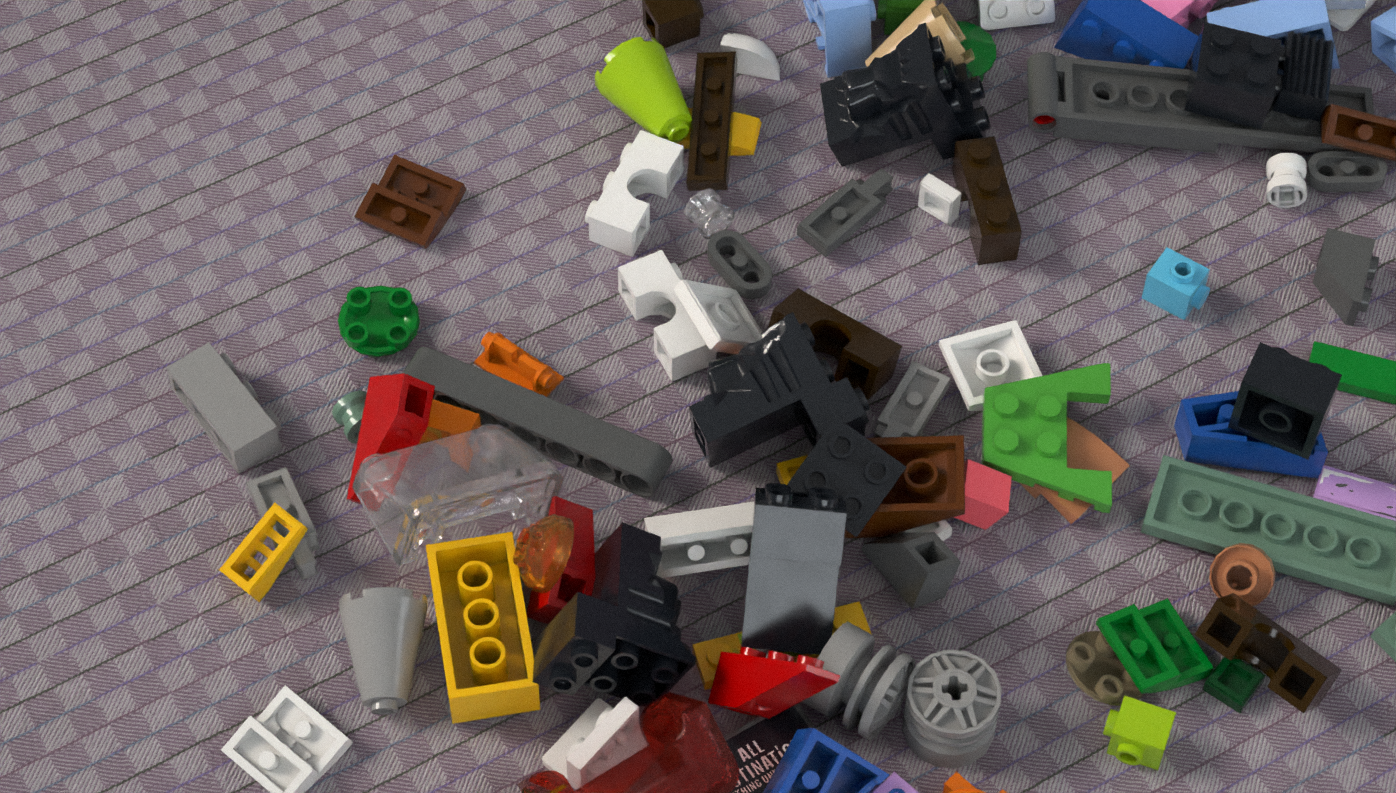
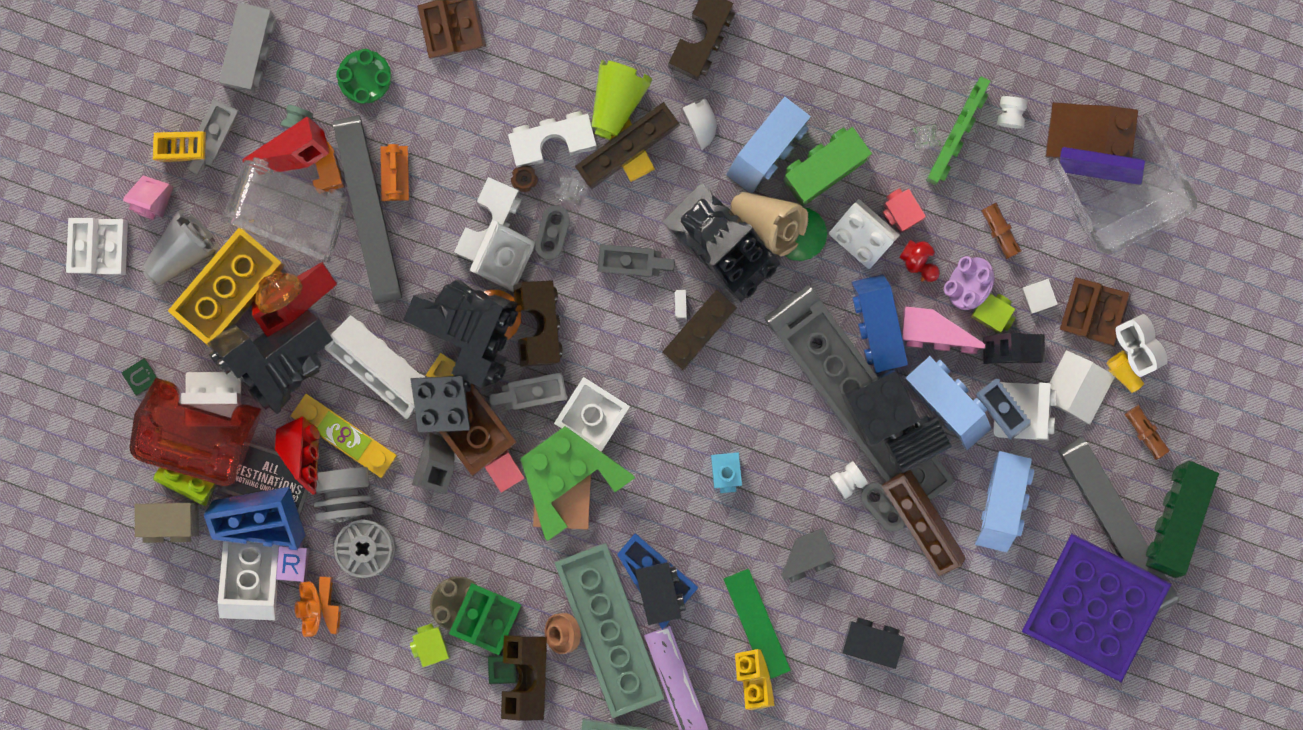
camera: 55 degrees right, 30 degrees up
brick [741,483,847,655] -> none
none -> bright pink slope [123,175,173,220]
none -> reddish brown plate [511,165,538,192]

